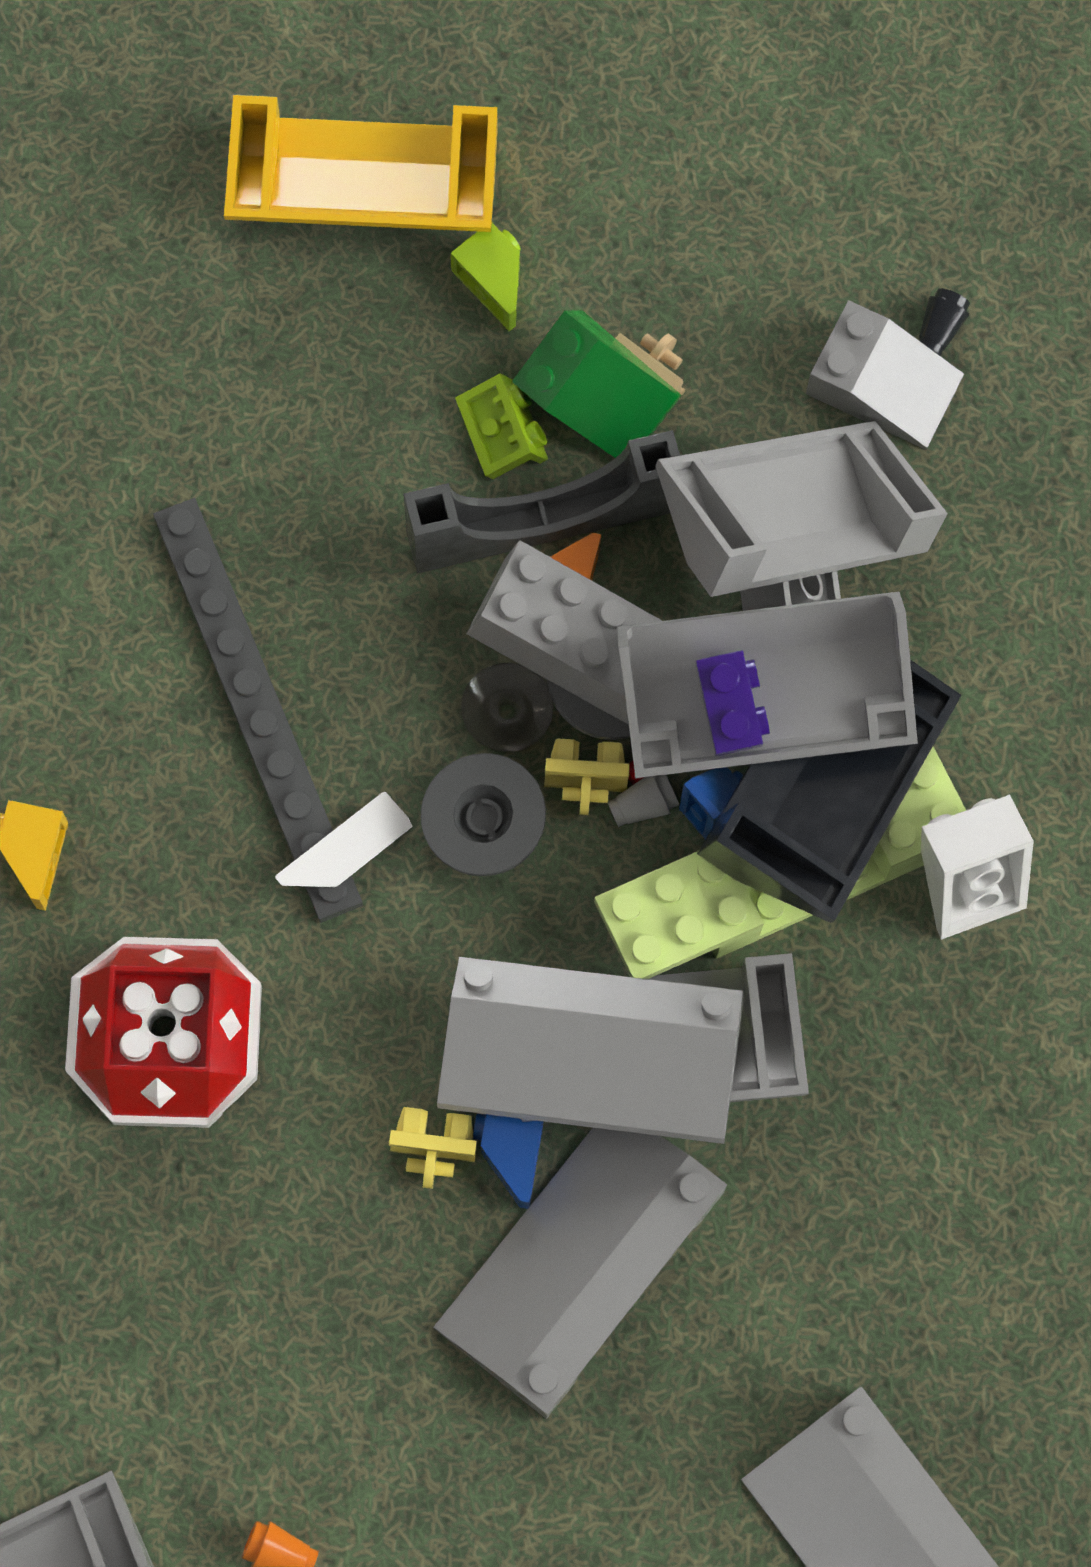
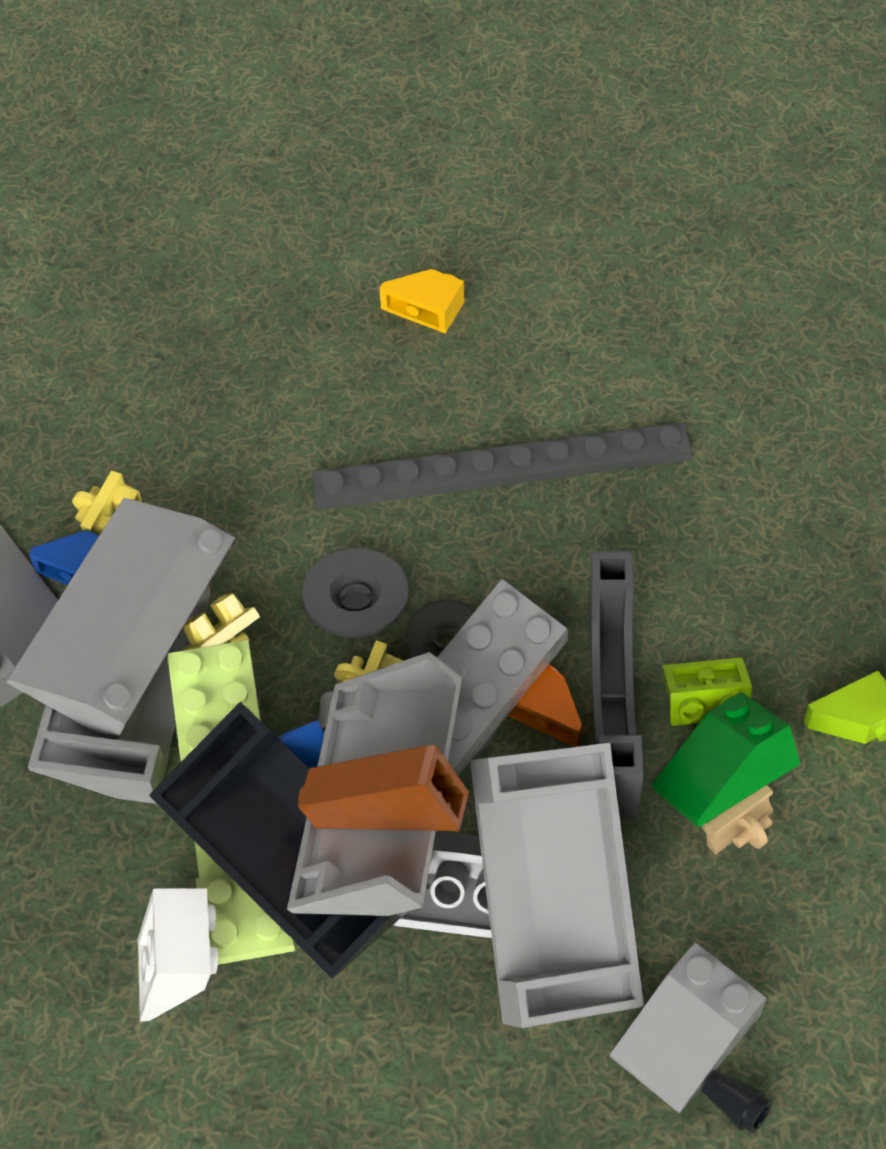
camera: 110 degrees right, 15 degrees down
red piece [65,937,262,1128] -> none
white sticker [275,792,412,887] -> none
dark purple brick [696,650,770,756] -> none
none -> light yellow hips [183,593,260,651]
none -> dark orange slope [298,745,469,831]

